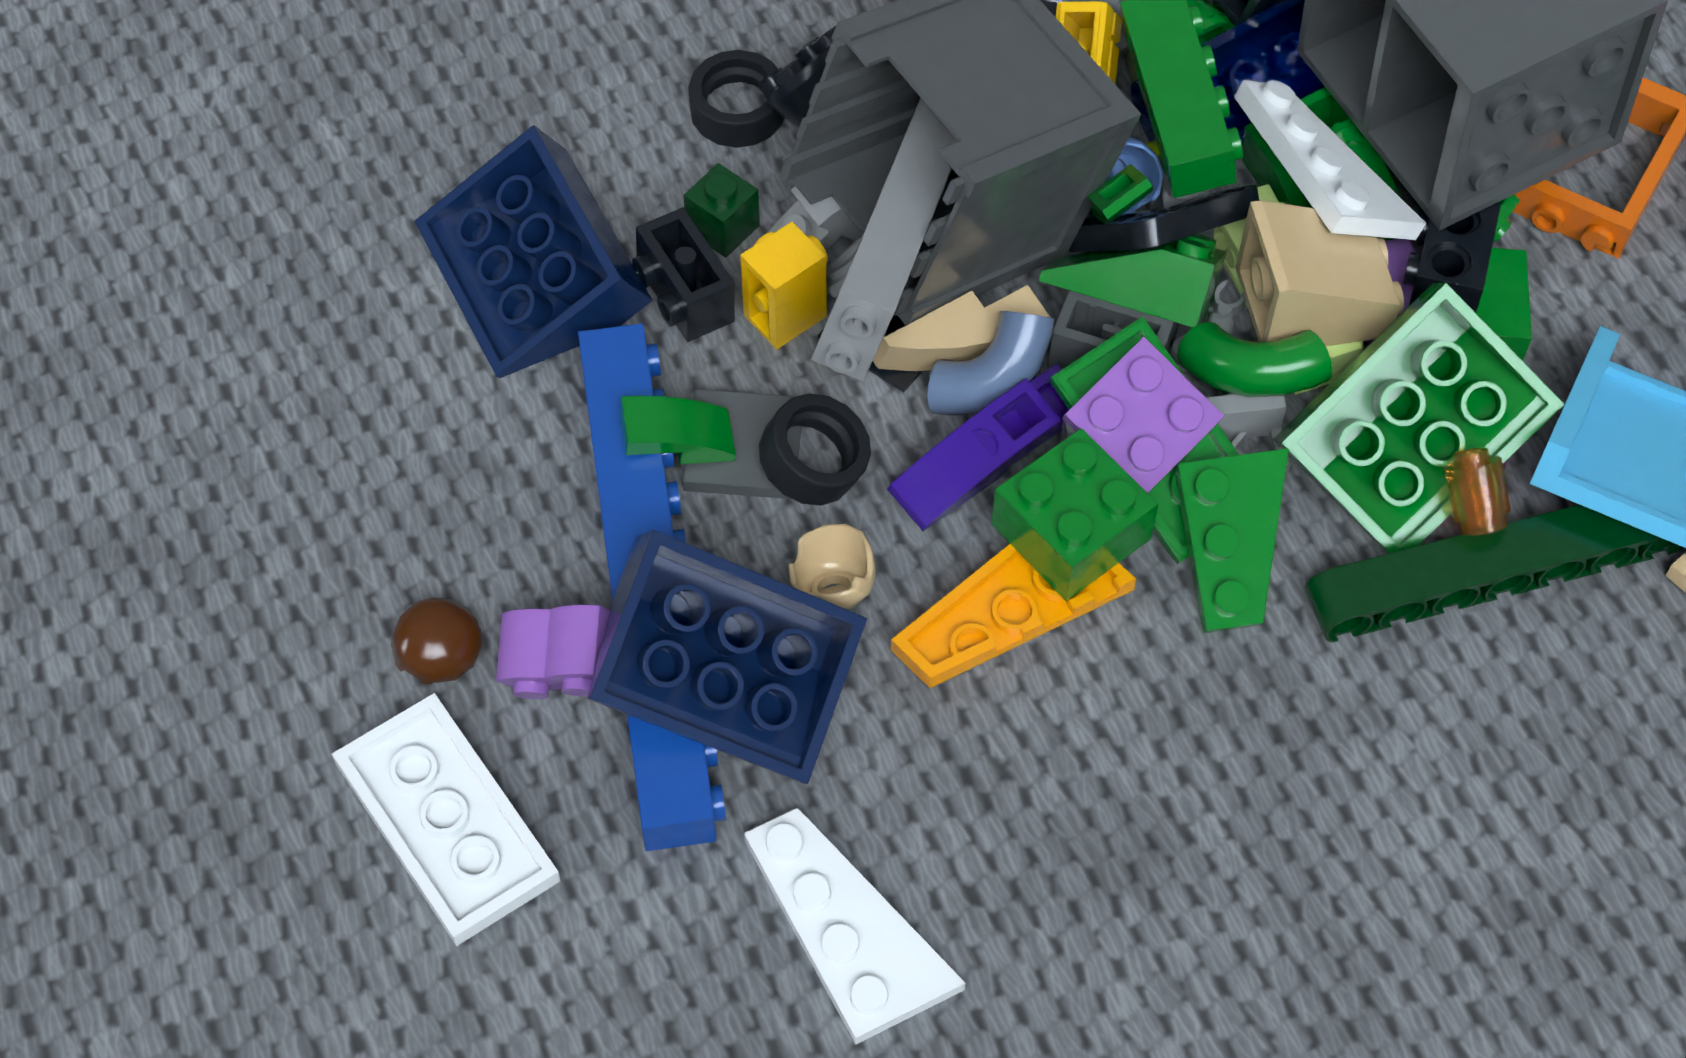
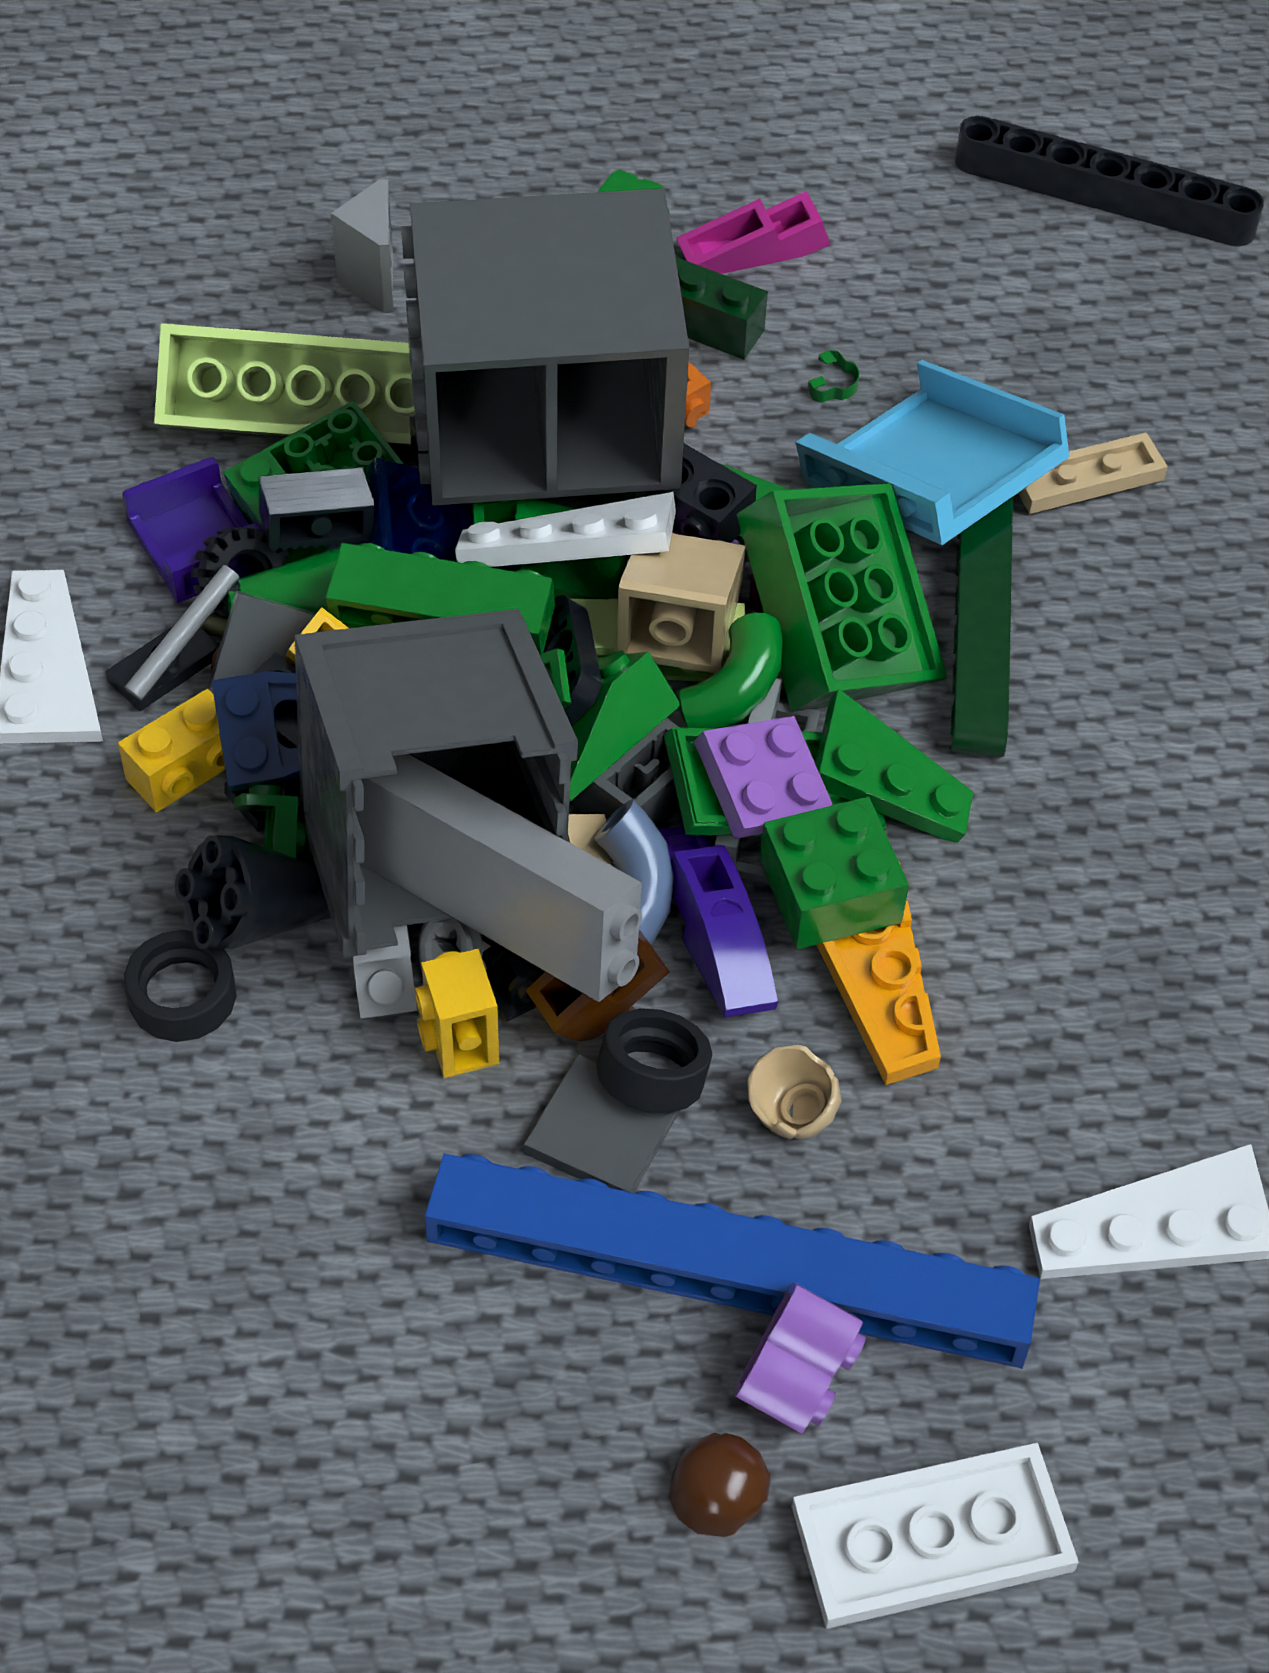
camera: 70 degrees left, 5 degrees down
dark blue slope [414,125,653,378] -> none
dark blue slope [587,530,867,784] -> none
green slope [619,396,736,464] -> none
black brick [632,207,735,343] -> none
dark green brick [683,163,760,258] -> none
clear orange brick [1444,447,1511,535] -> none
none -> reddish brown brick [526,930,670,1041]

